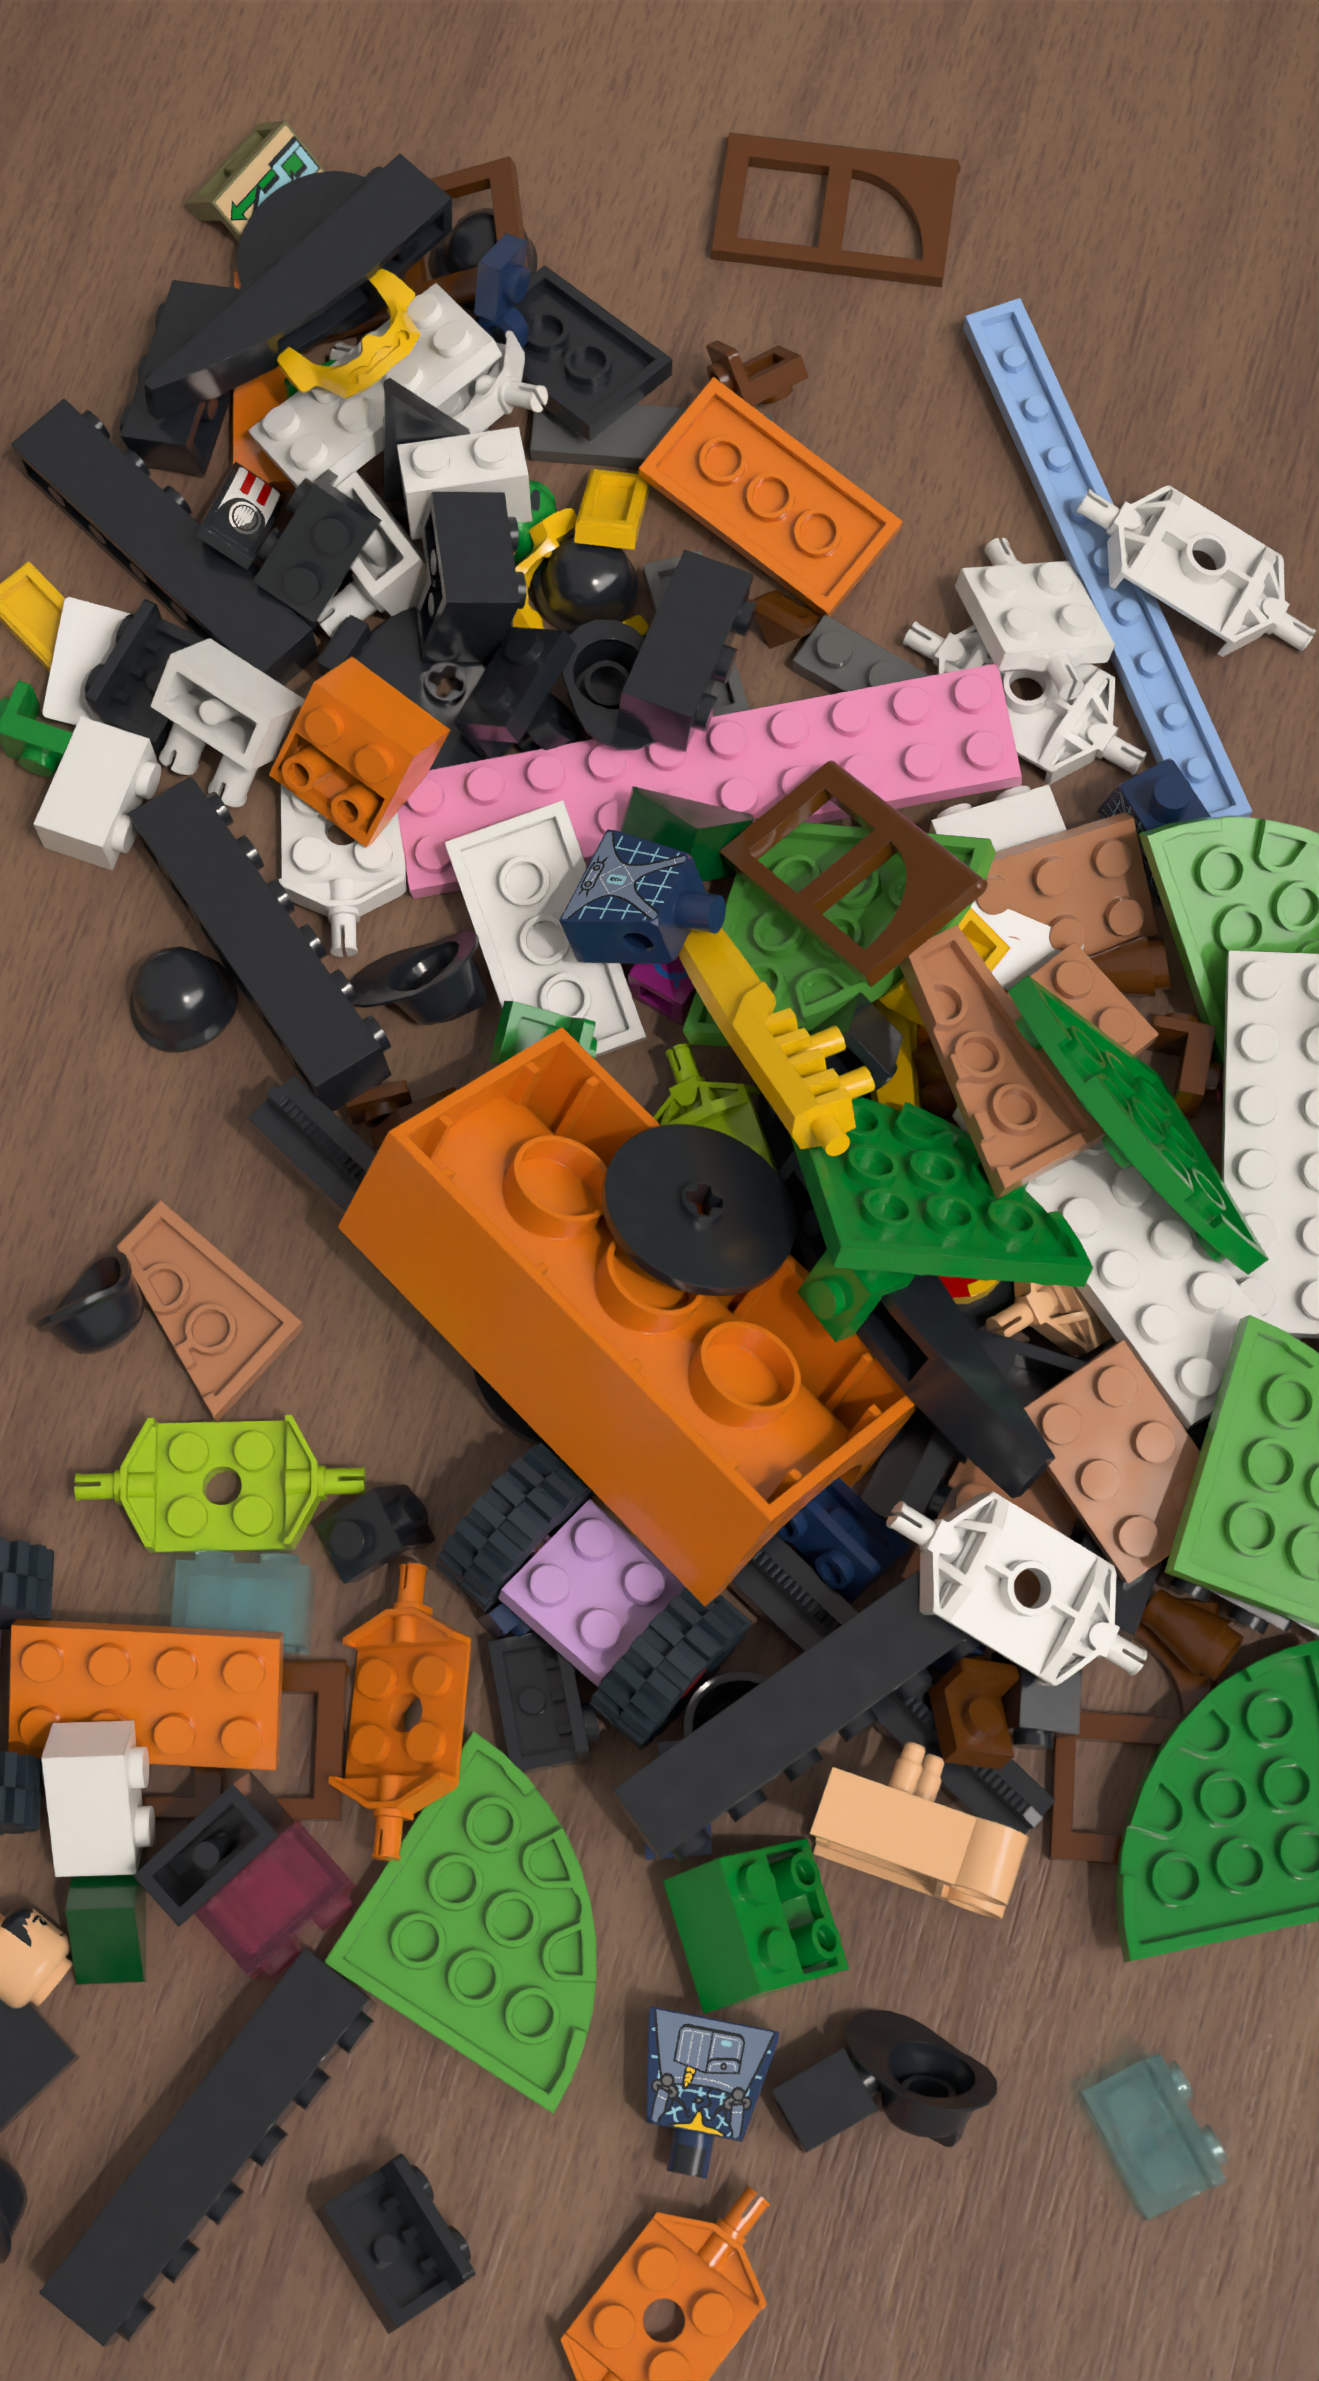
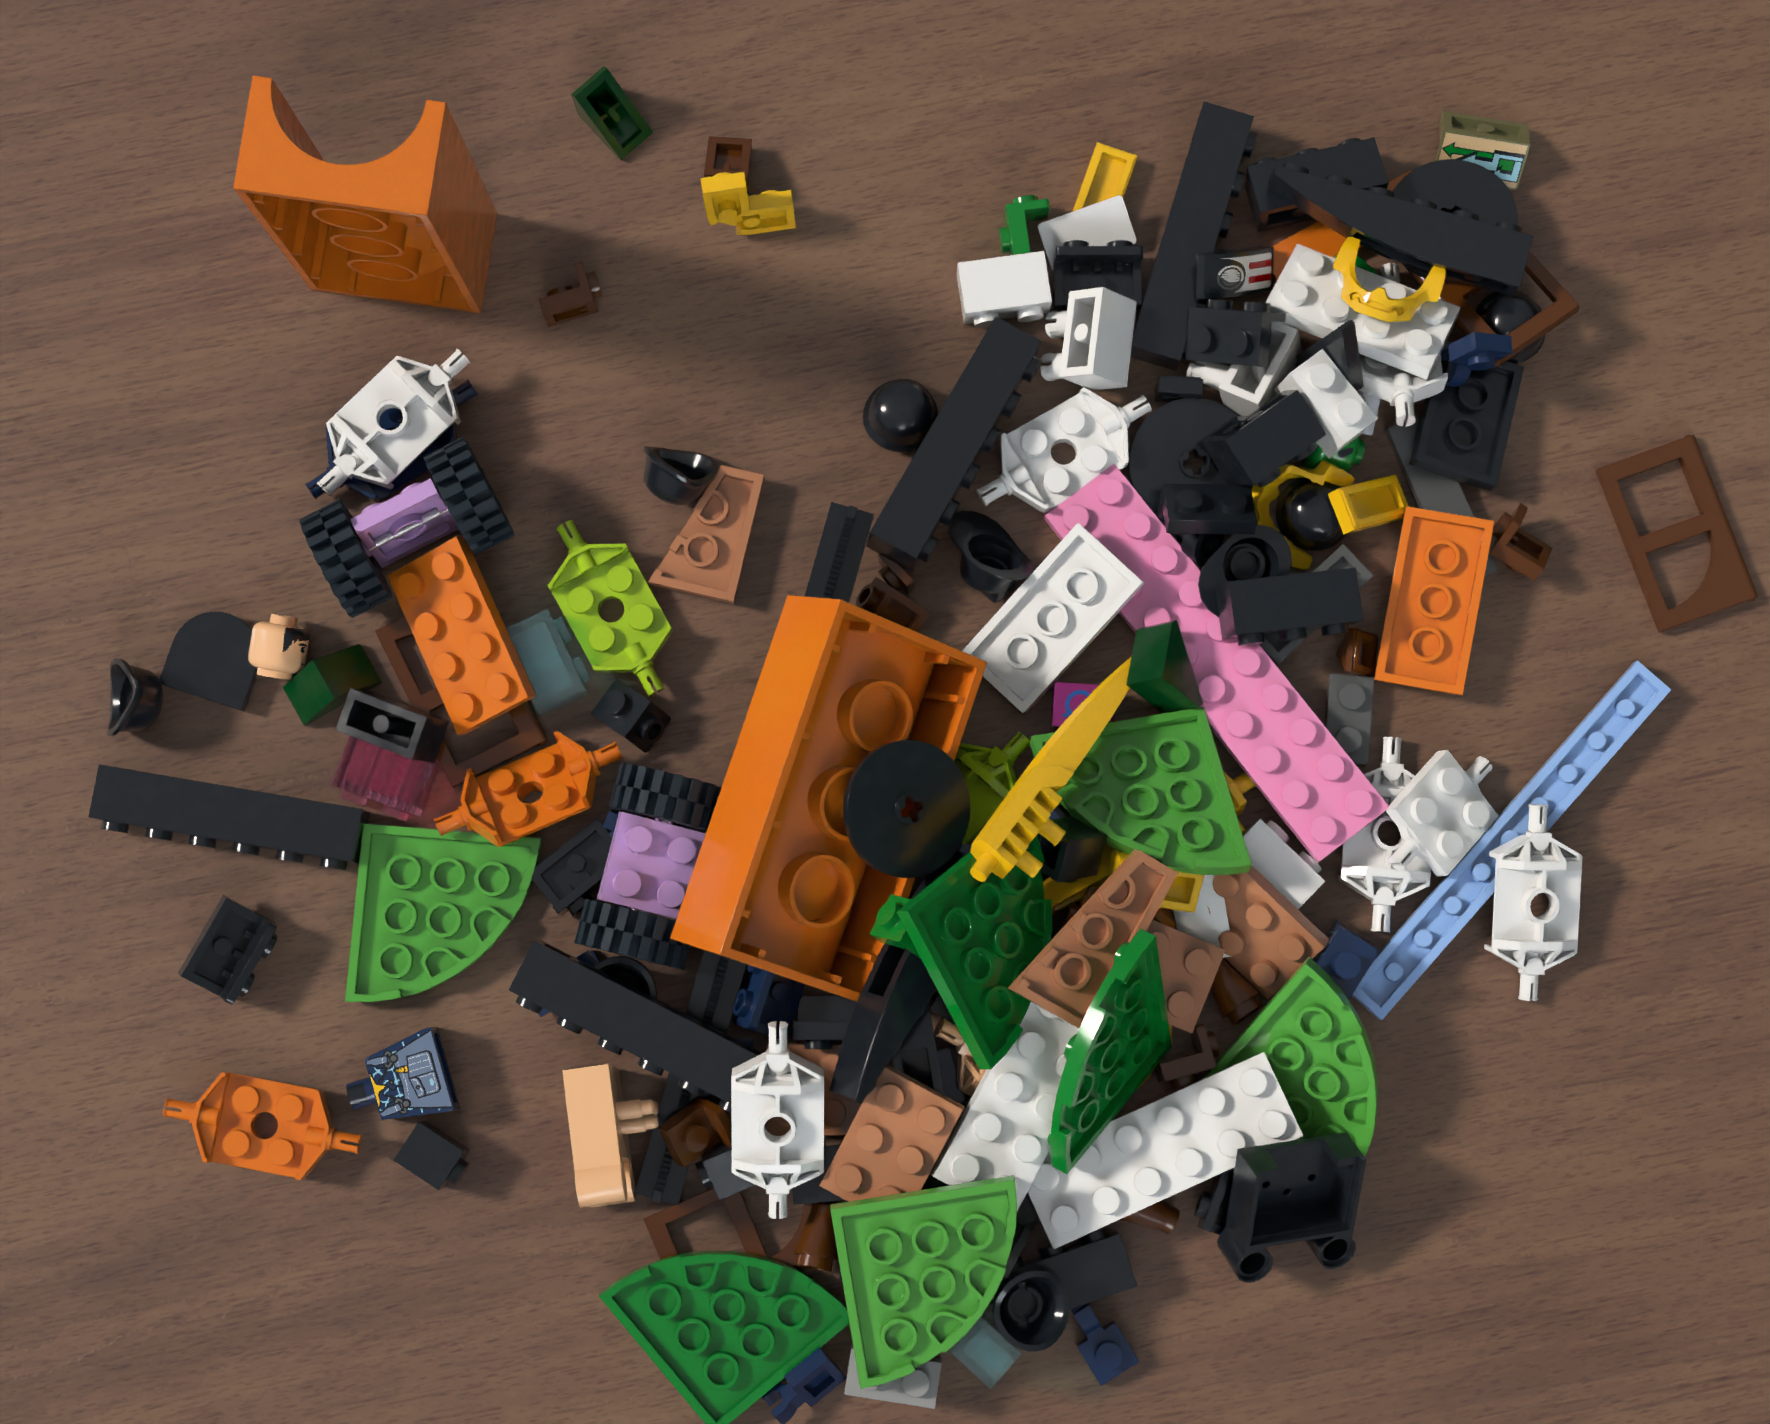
camera: 60 degrees right, 10 degrees up
white brick [41,1721,155,1877] -> none
orange slope [269,657,450,848] -> none
green bracket [489,1000,597,1065] -> none
dark blue torso [559,829,726,964] -> none
green slope [663,1838,849,2014] -> none
reddish brown window [719,760,988,987] -> none
black piece [845,2010,997,2147] -> none
clear light blue bracket [1079,2053,1228,2221] -> none

